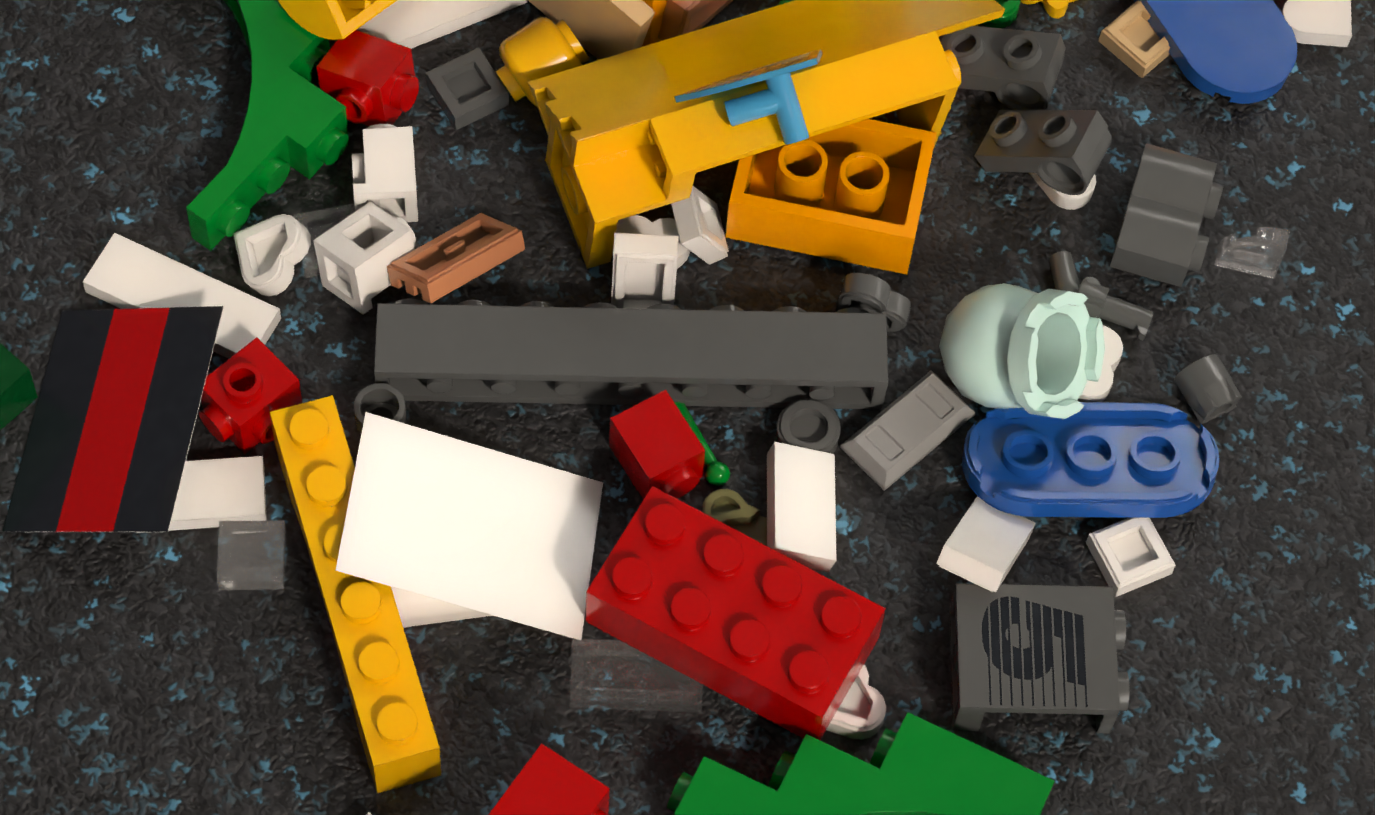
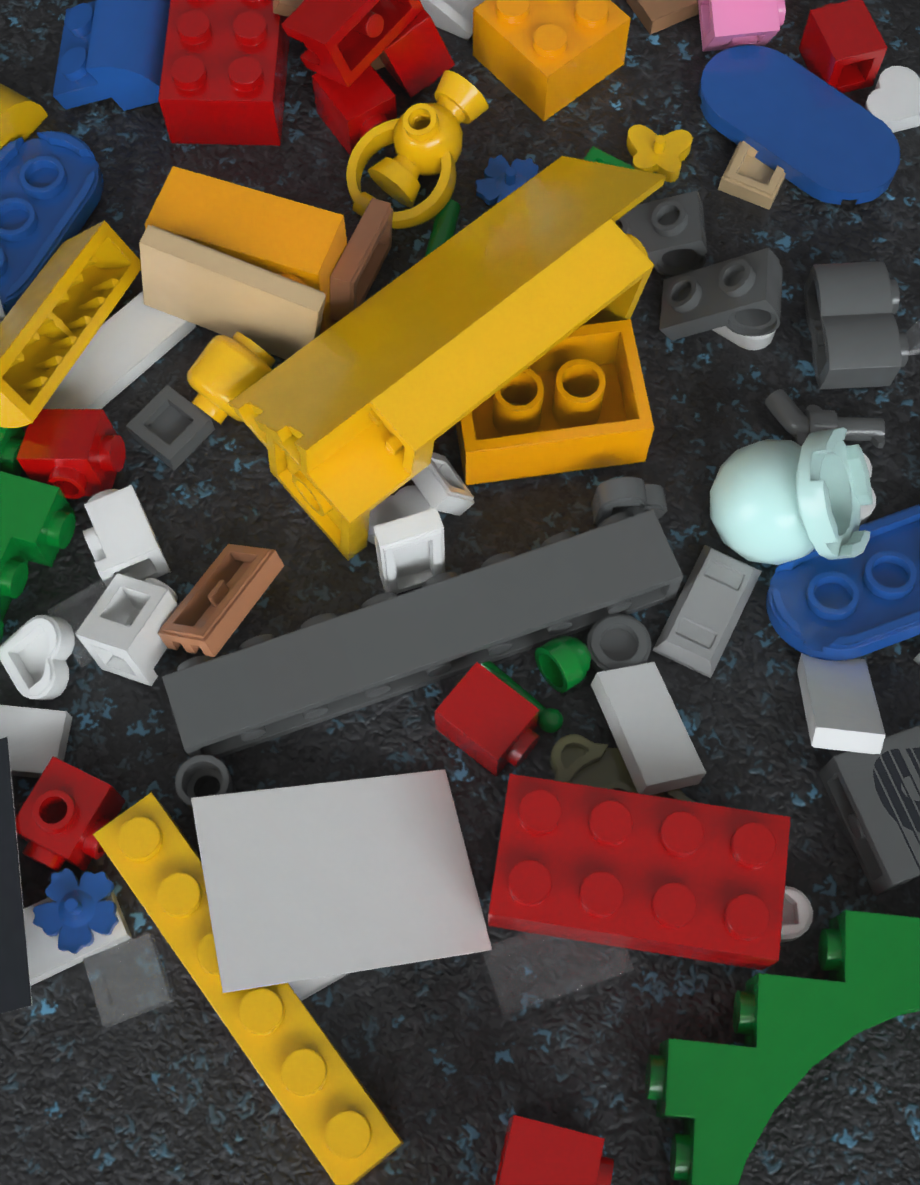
camera: 15 degrees left, 5 degrees up
dark azure shield [674,49,822,145] -> none
none -> blue plant [33,868,119,954]
none -> green hinge [535,635,591,693]

